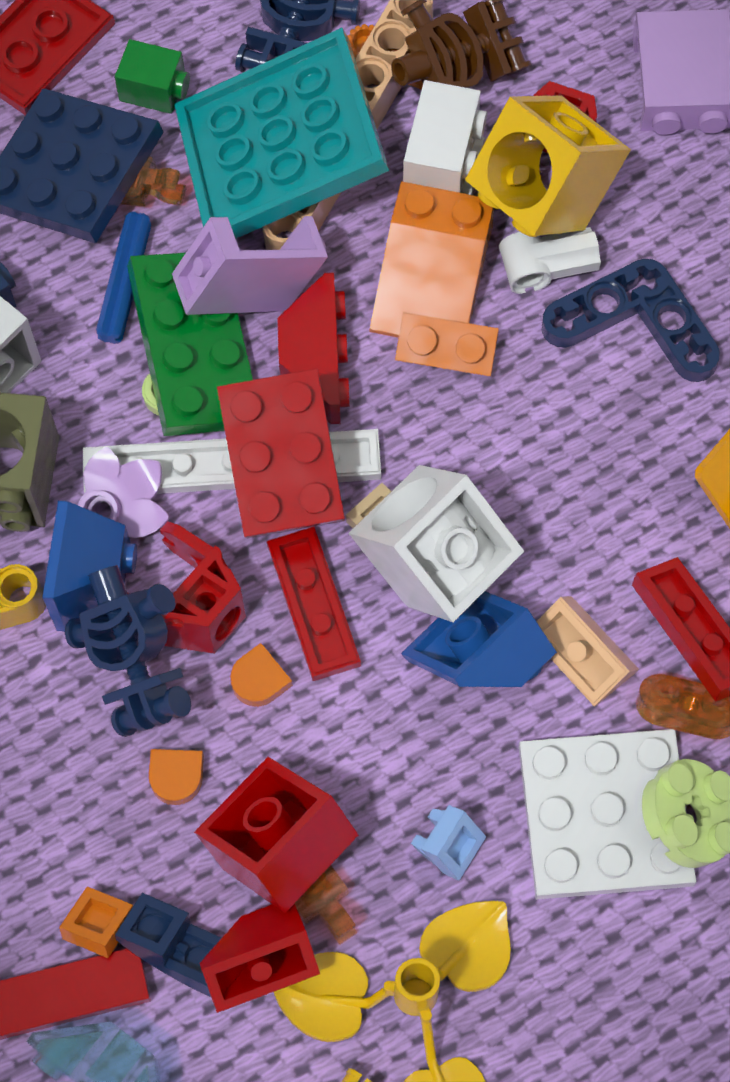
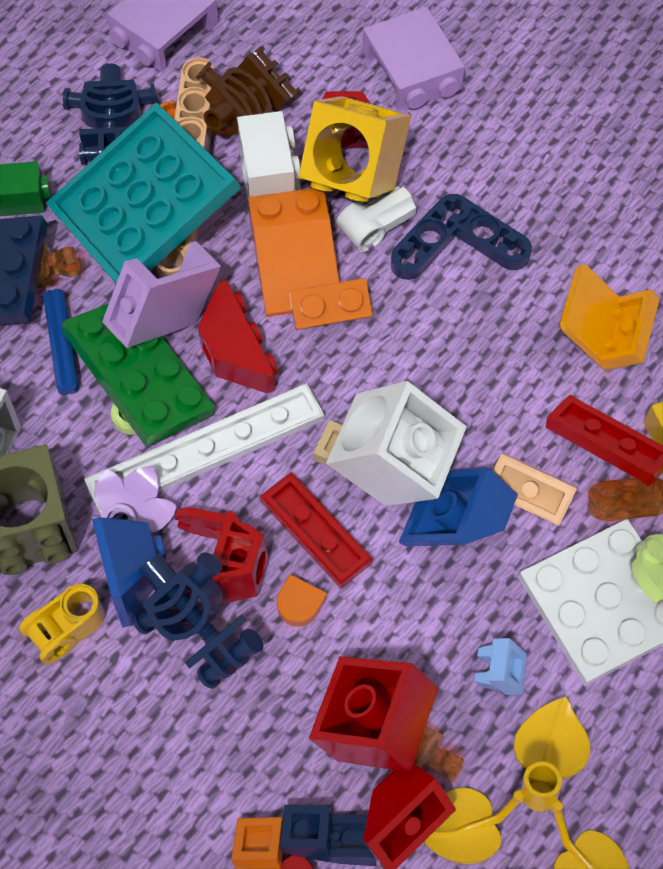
camera: 25 degrees left, 5 degrees down
orange tile [149,749,204,805] -> none
red brick [217,368,345,539] -> none

